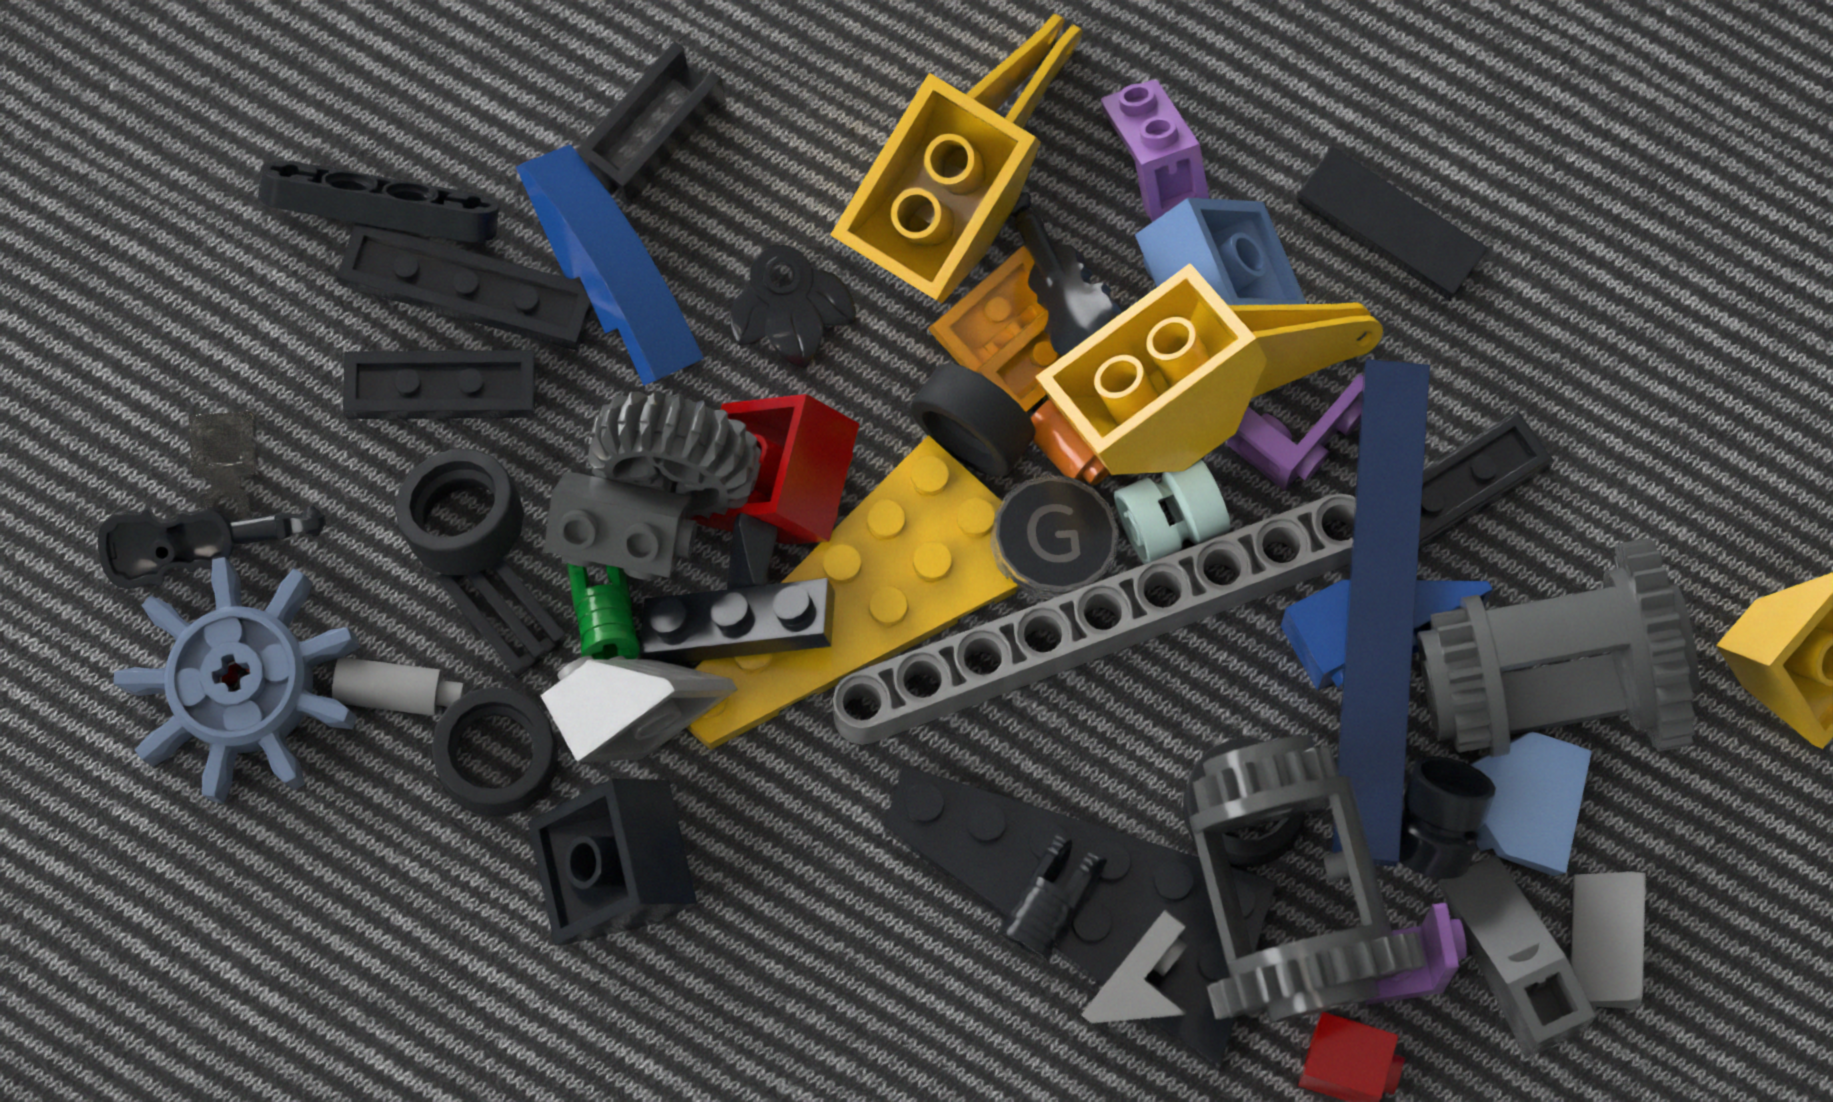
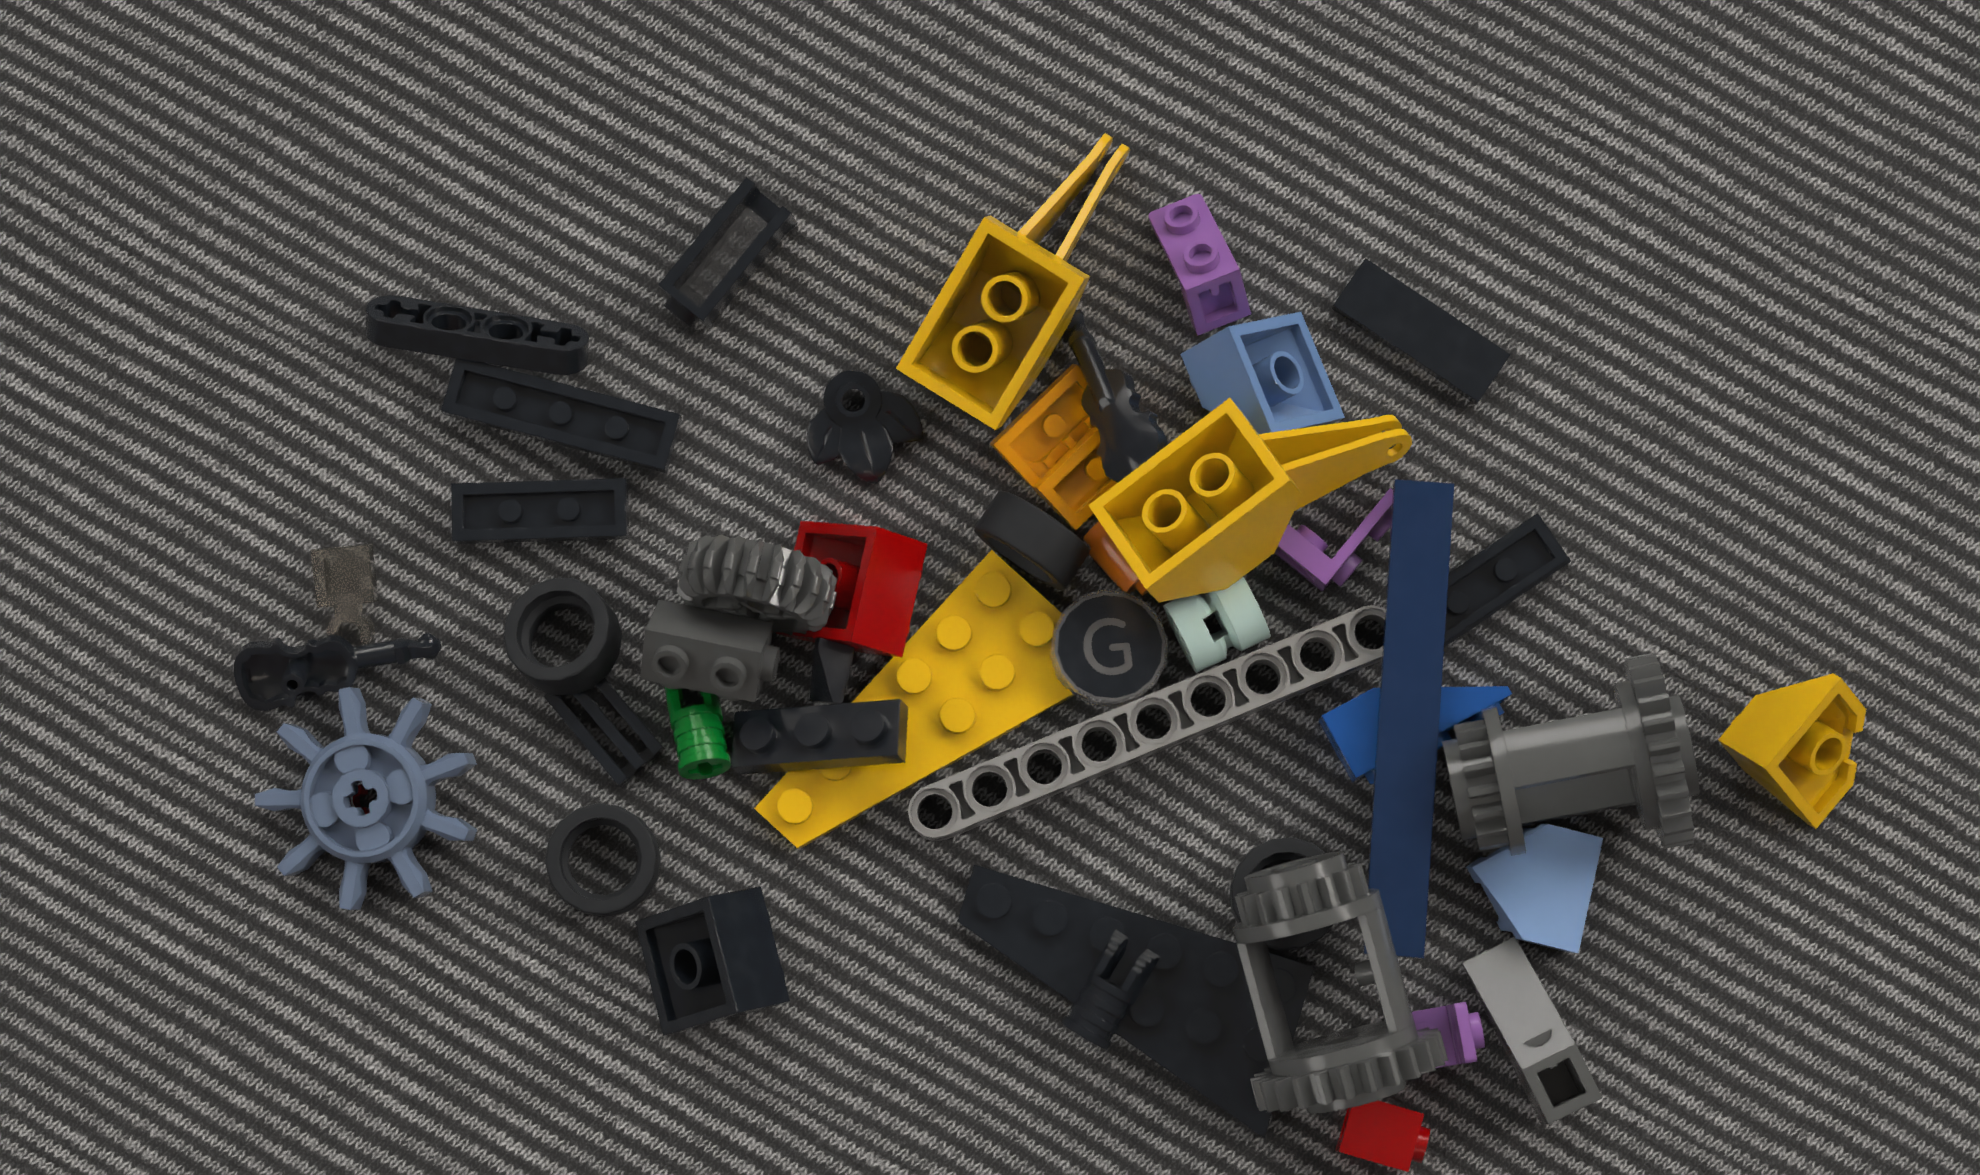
camera: 10 degrees right, 10 degrees up
light grey cylinder [332,657,465,716] -> none
blue slope [516,144,704,386] -> none
slope [540,656,738,762] -> none
light grey slope [1081,909,1188,1023] -> none
black wheel [1399,756,1496,879] -> none
light grey slope [1570,872,1646,1009] -> none

